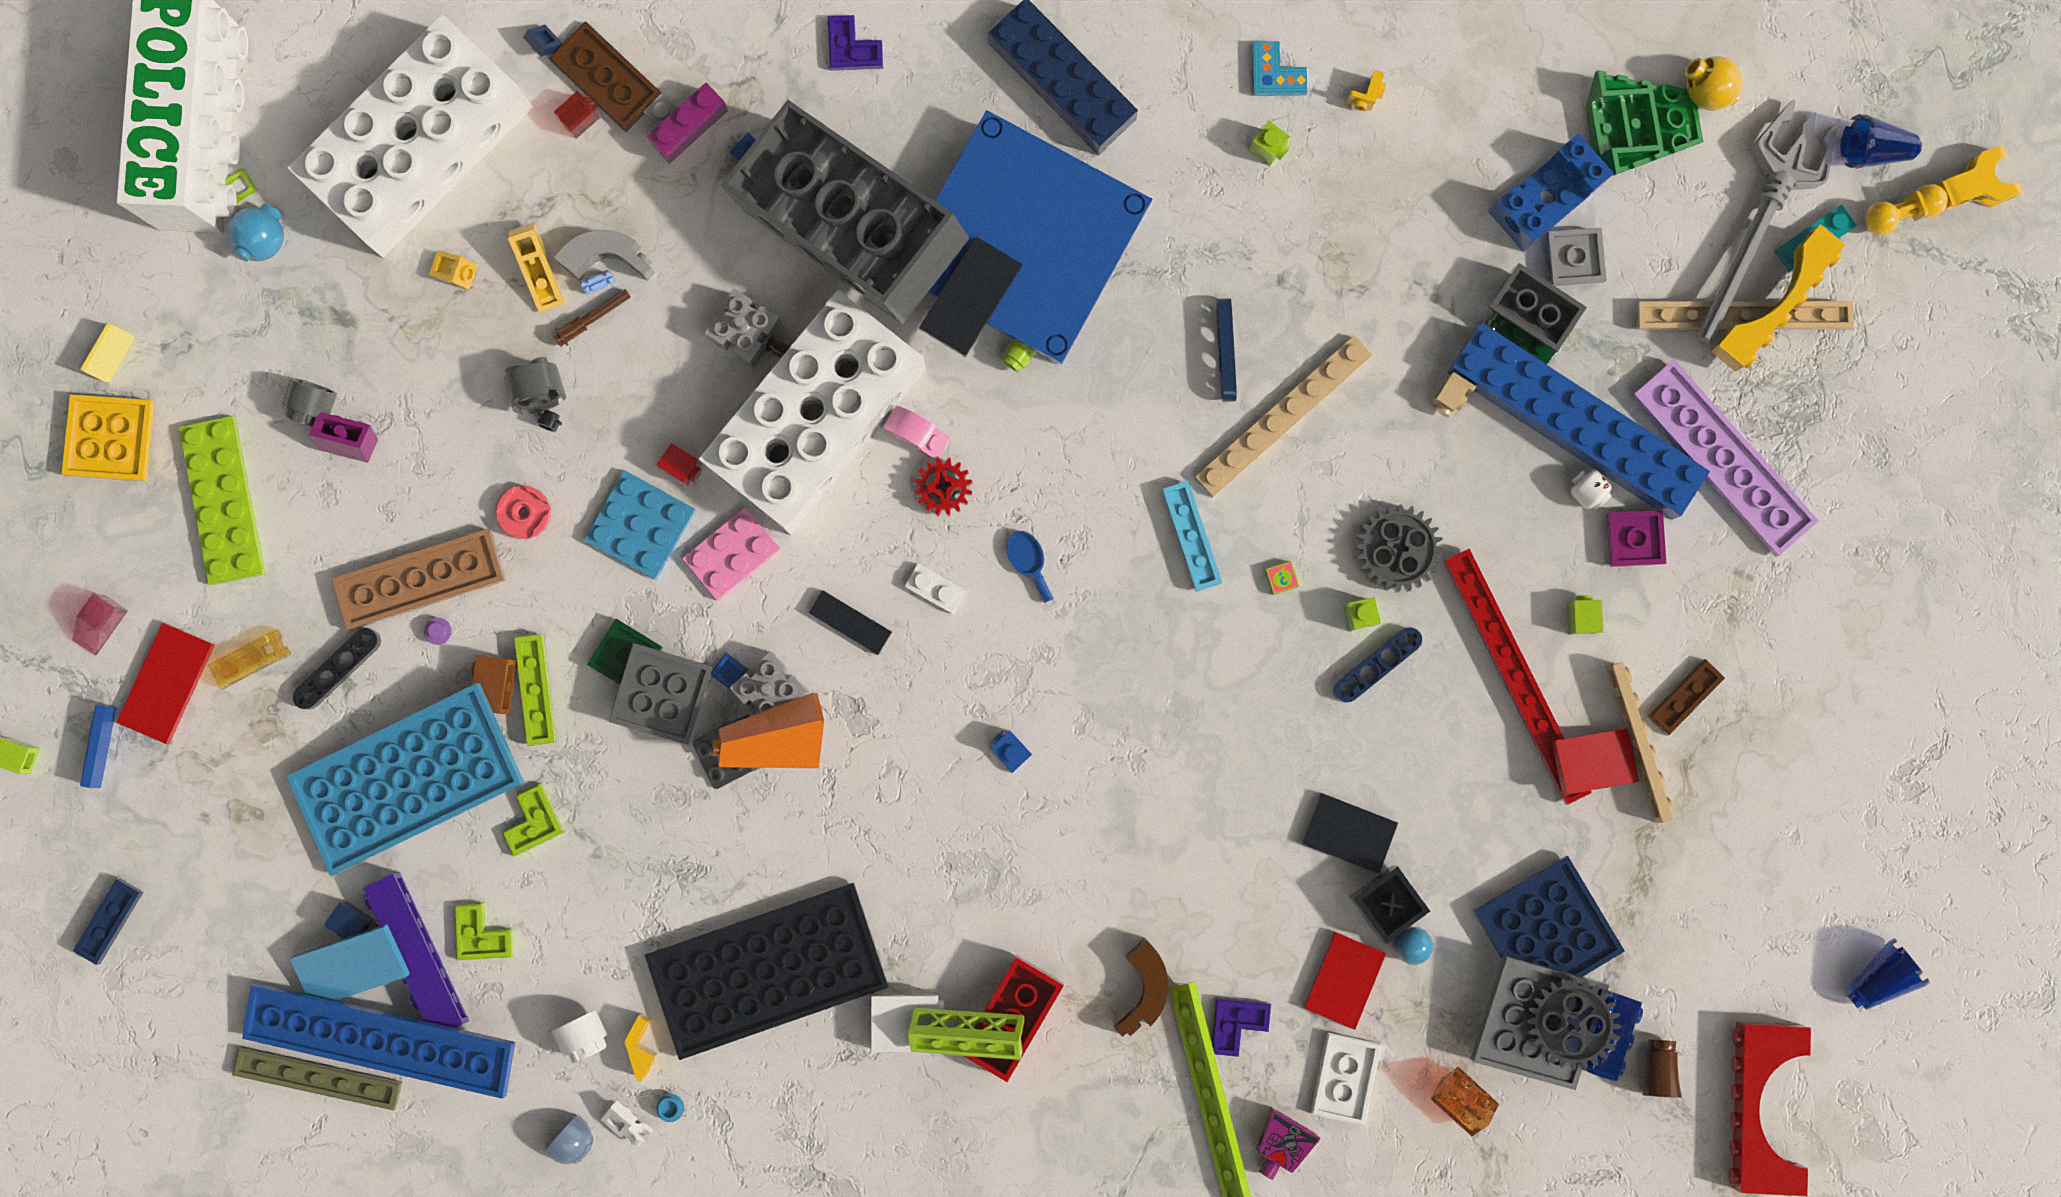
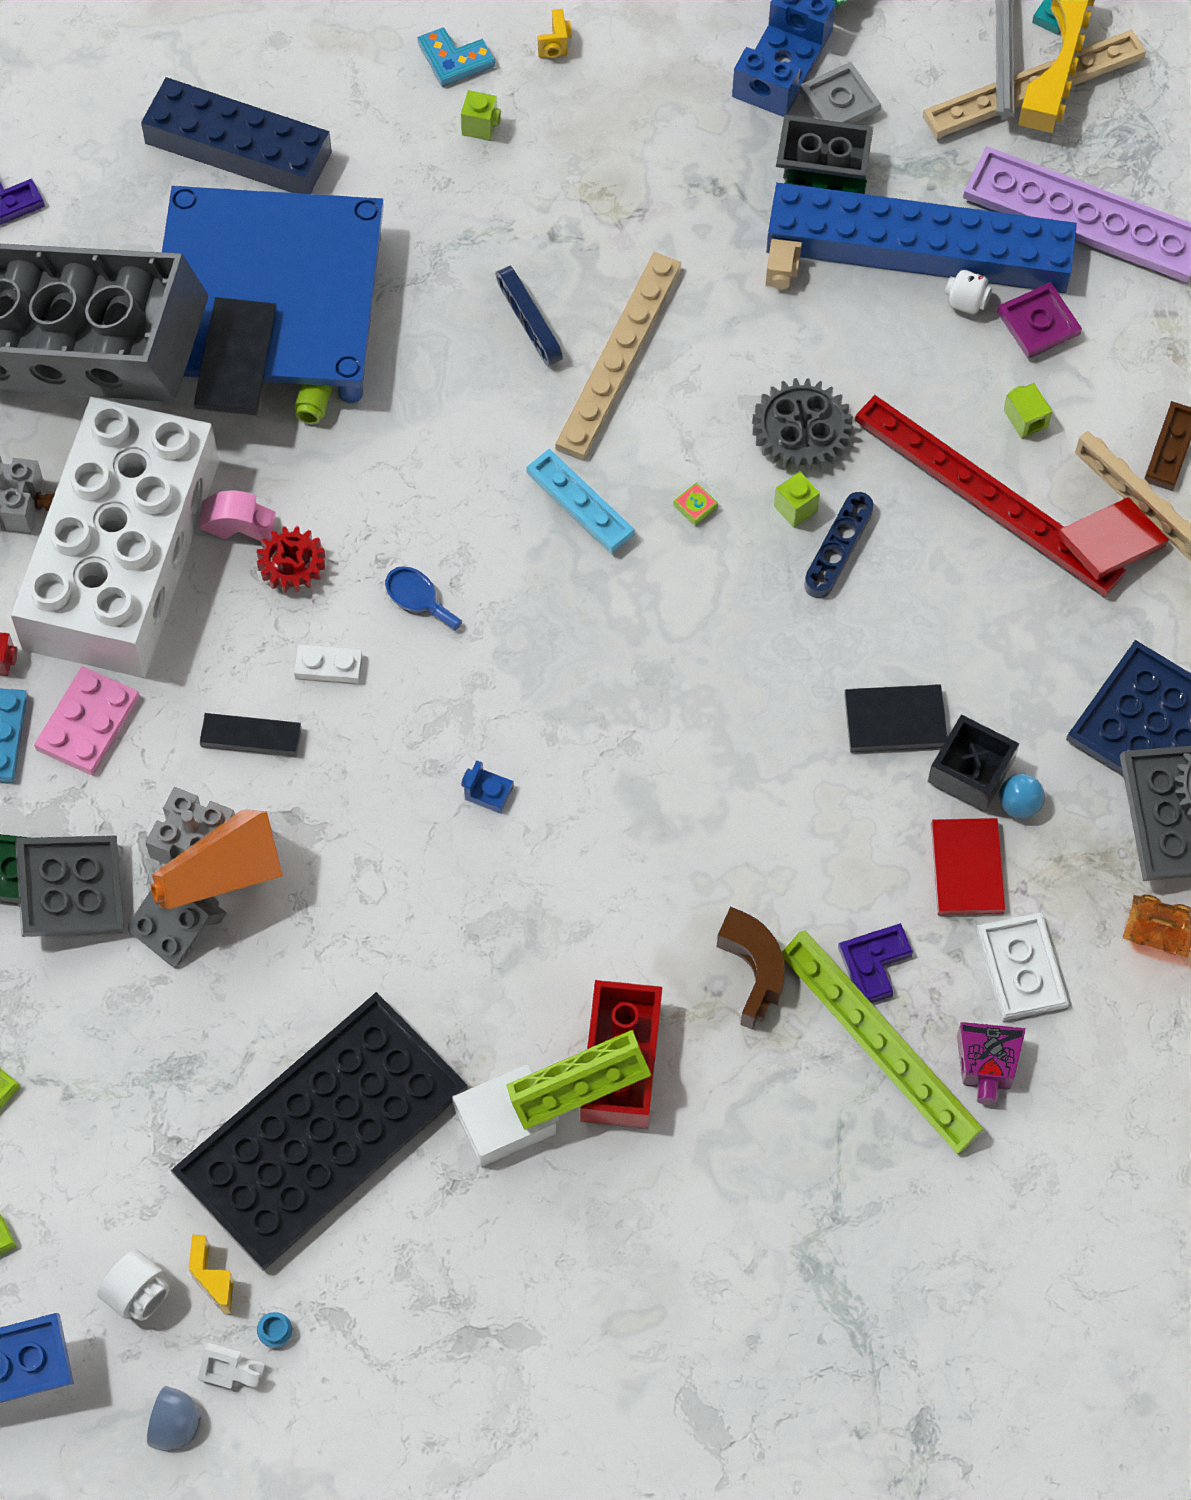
camera: 20 degrees left, 20 degrees down
blue tile [710,653,749,691] -> none

